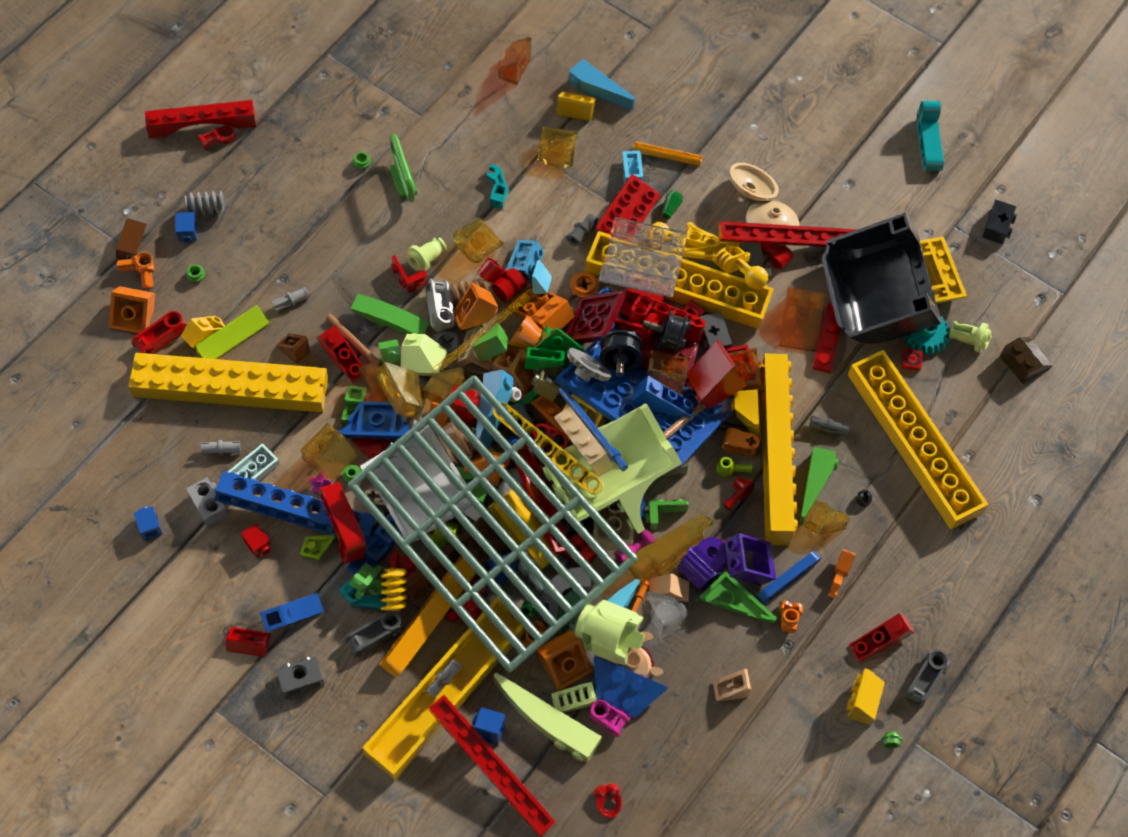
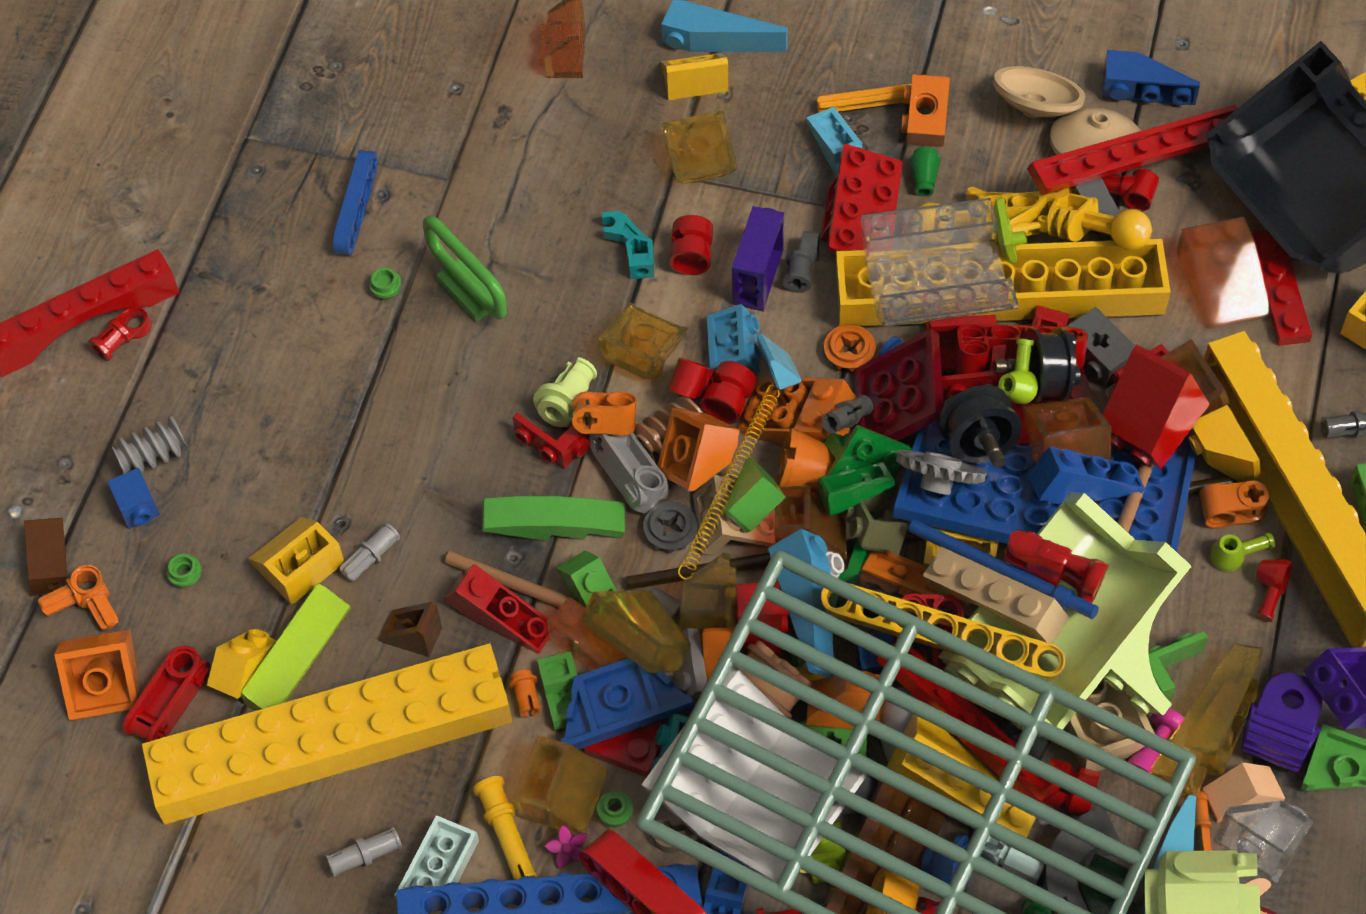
camera: 15 degrees left, 5 degrees down
yellowish green slope [400,333,447,376] -> none
none -> yellow slope [248,517,345,605]
none -> blue beam [333,150,378,255]
none -> yellow pin [473,776,537,880]
none -> orange pin [509,669,542,717]
none -> orange piece [572,391,637,436]
none -> red wheel [669,215,713,275]
none -> dark purple window [732,206,784,312]
none -> dark grey pin [822,395,873,434]
none -> orange brick [901,74,950,147]
none -> lime piece [993,198,1027,263]
none -> lime bar [998,339,1038,404]
none -> red piece [1004,530,1109,603]
none -> blue slope [1102,50,1200,105]

